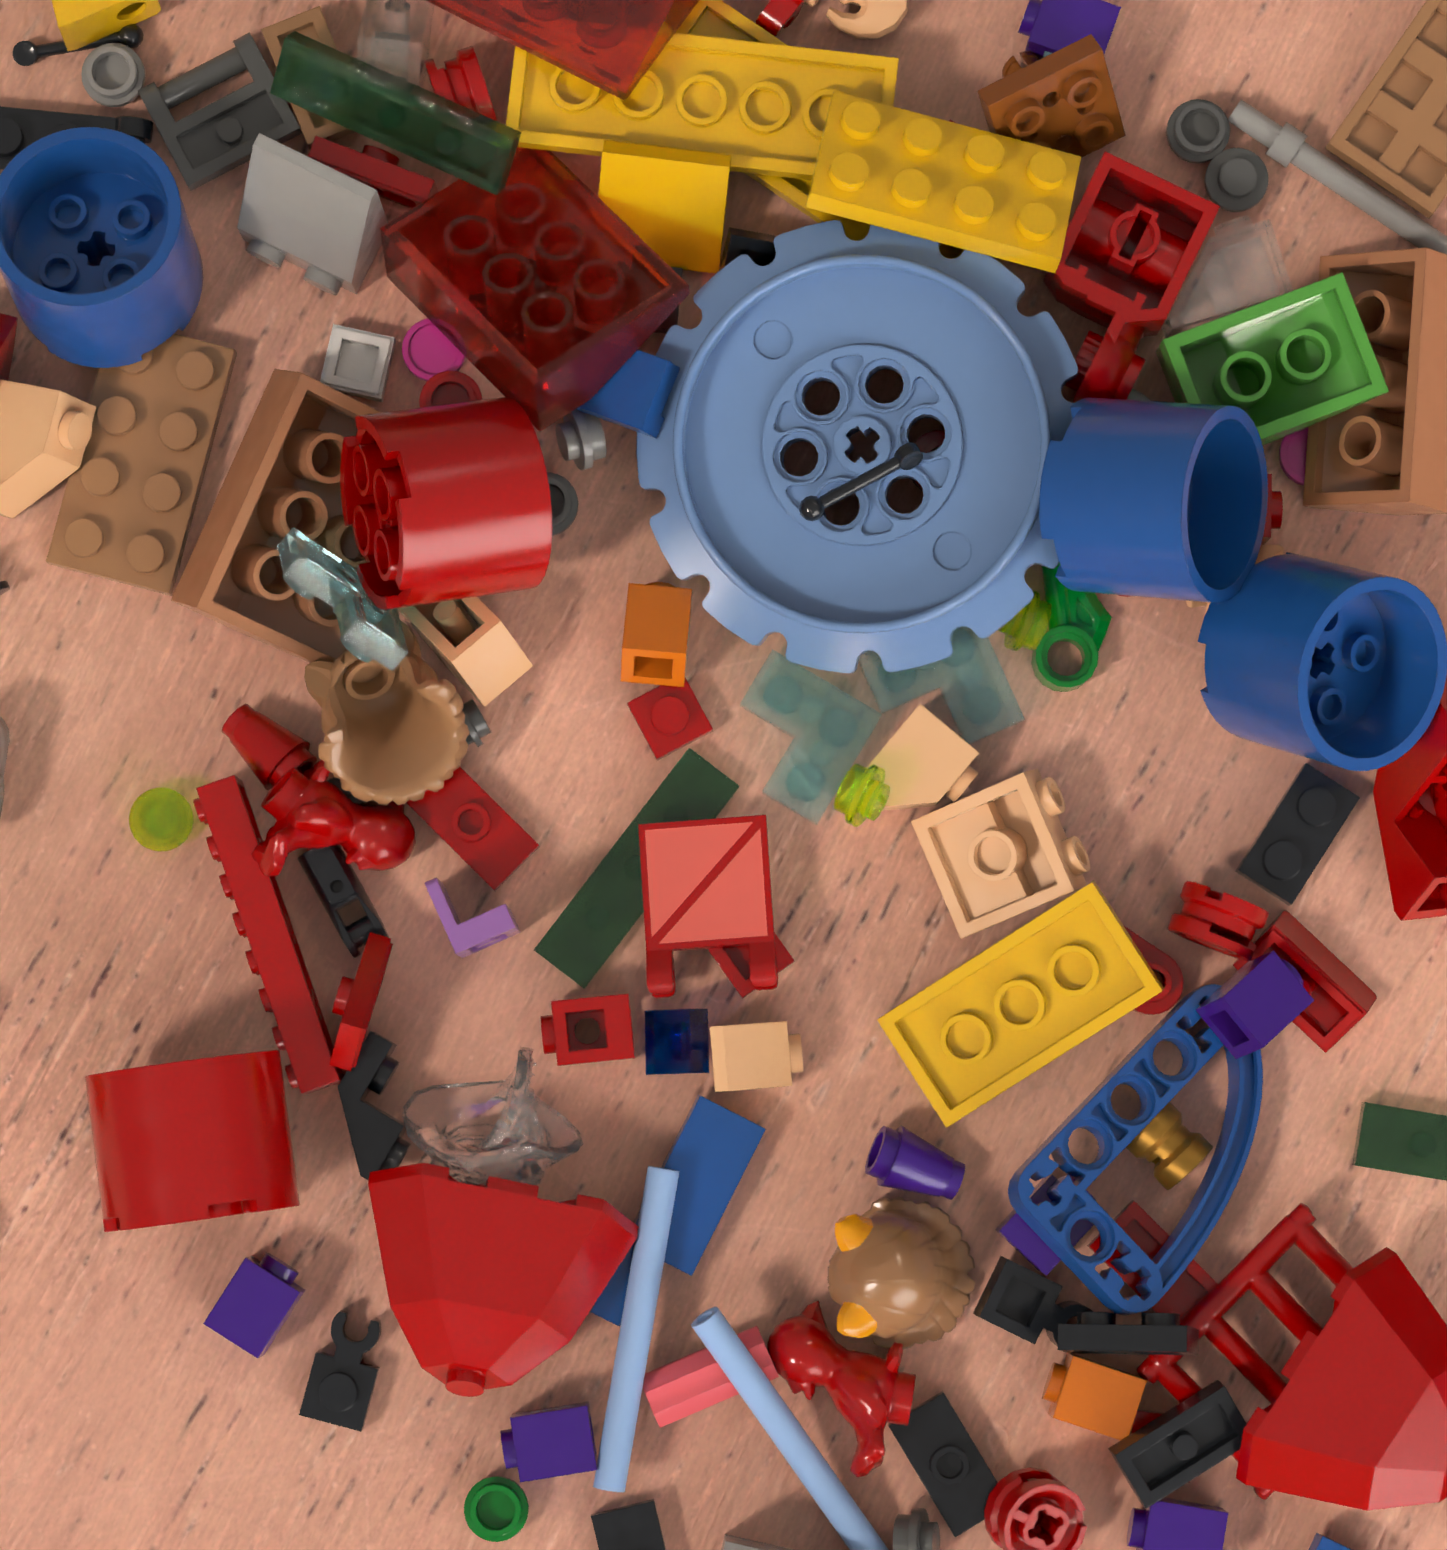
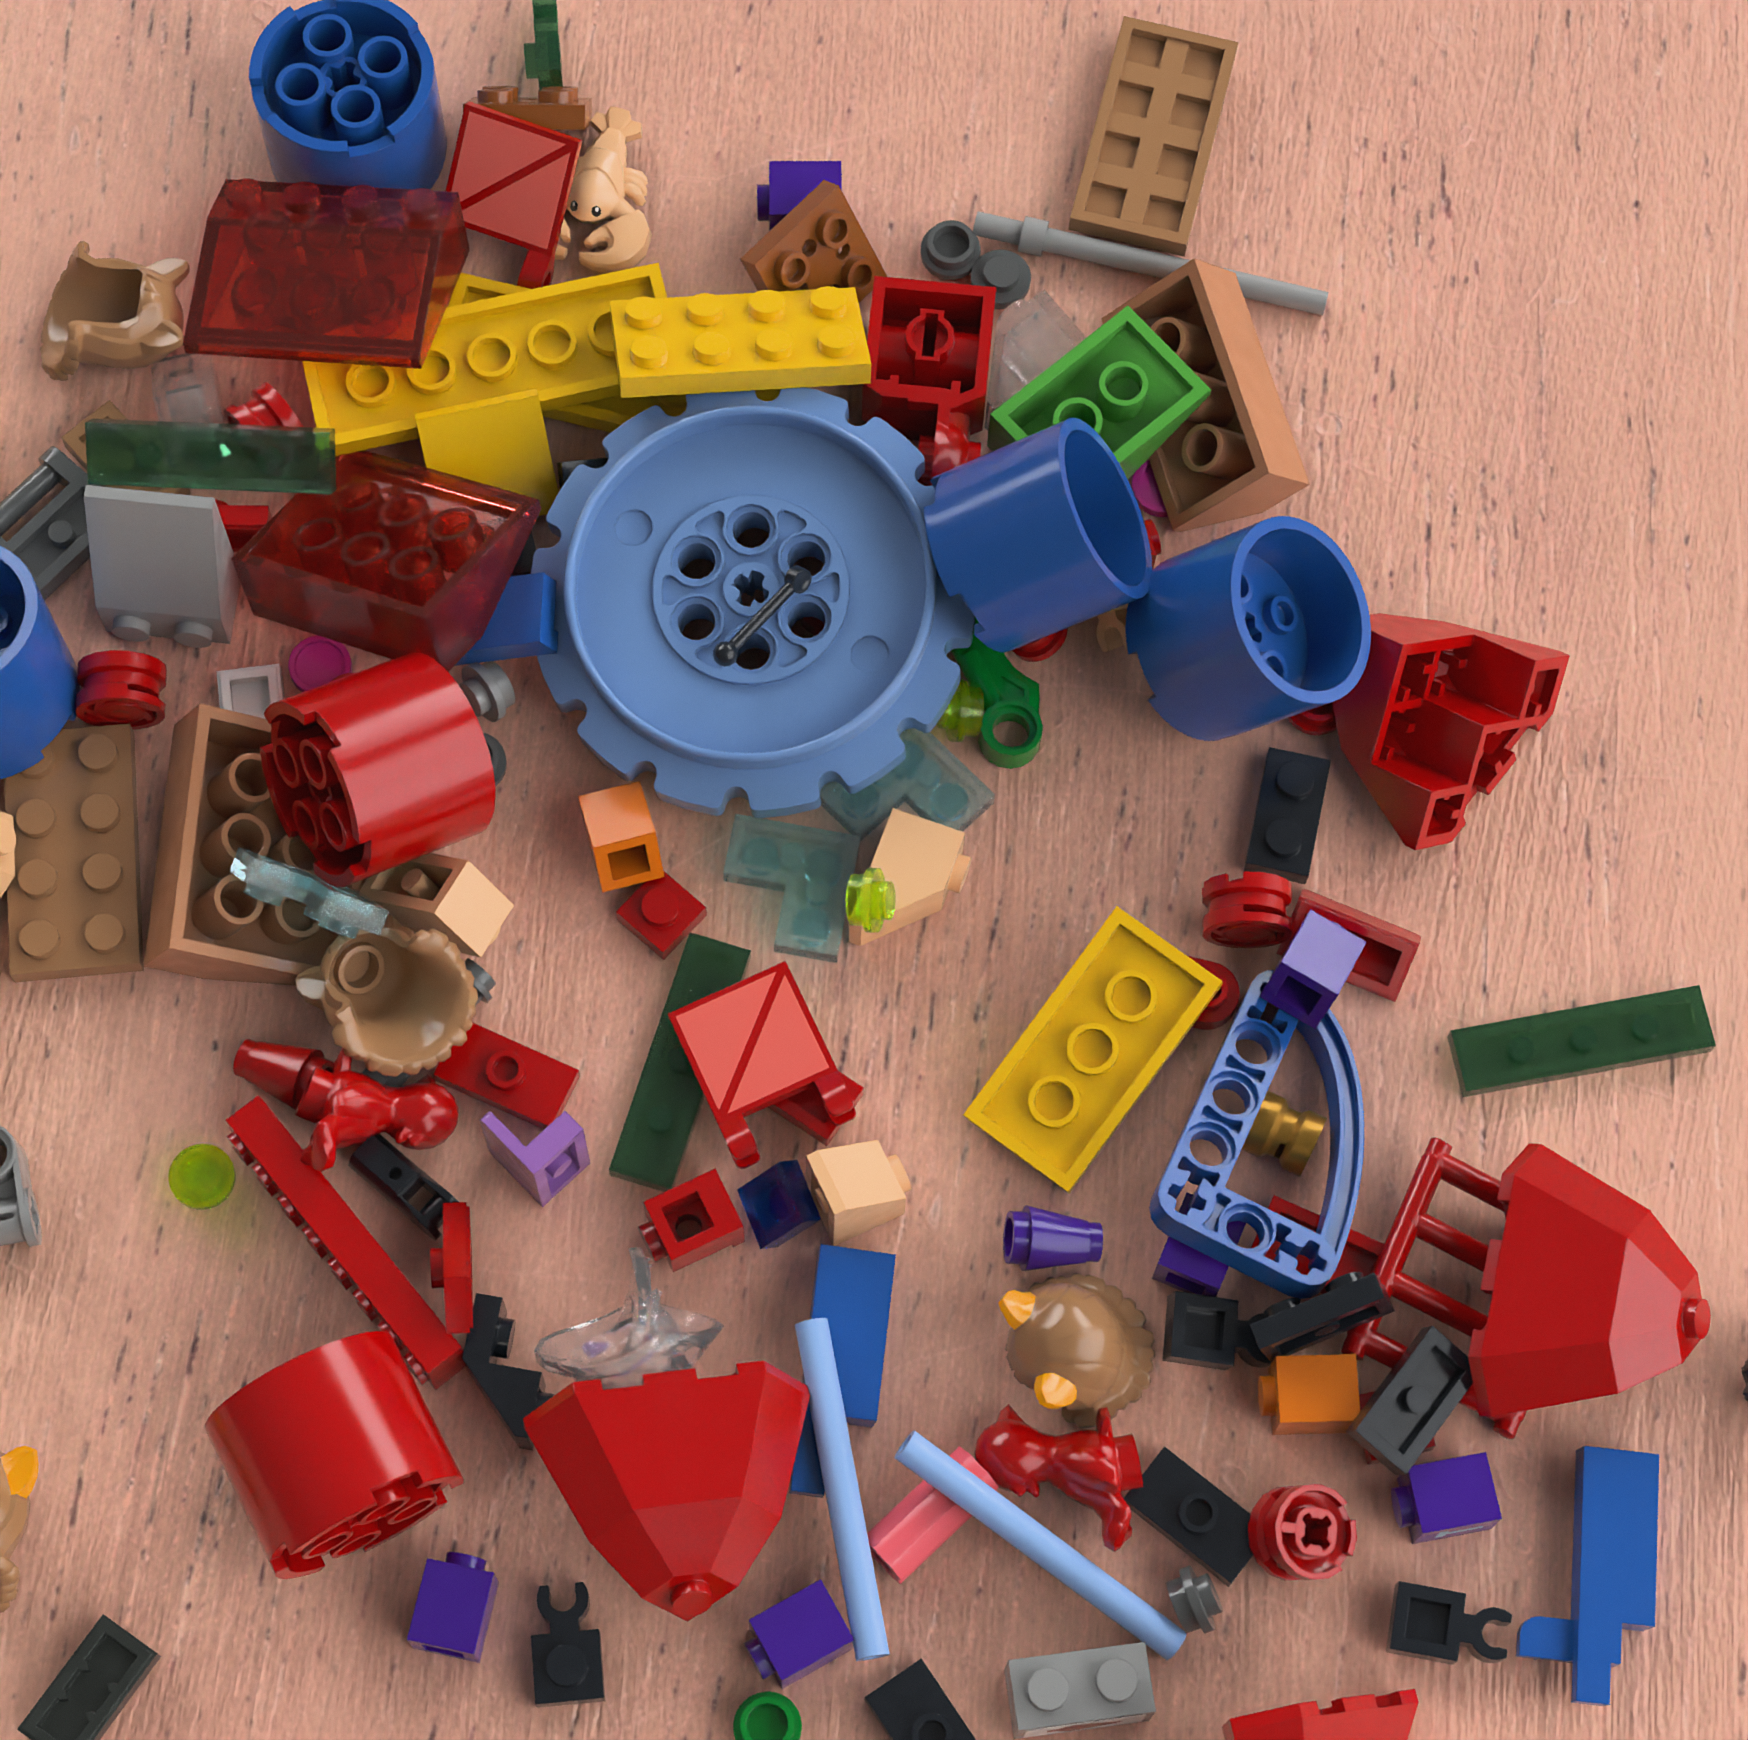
camera: 20 degrees left, 15 degrees down
light nougat plate [911,768,1090,939] -> none
none -> red wheel [76,650,167,730]

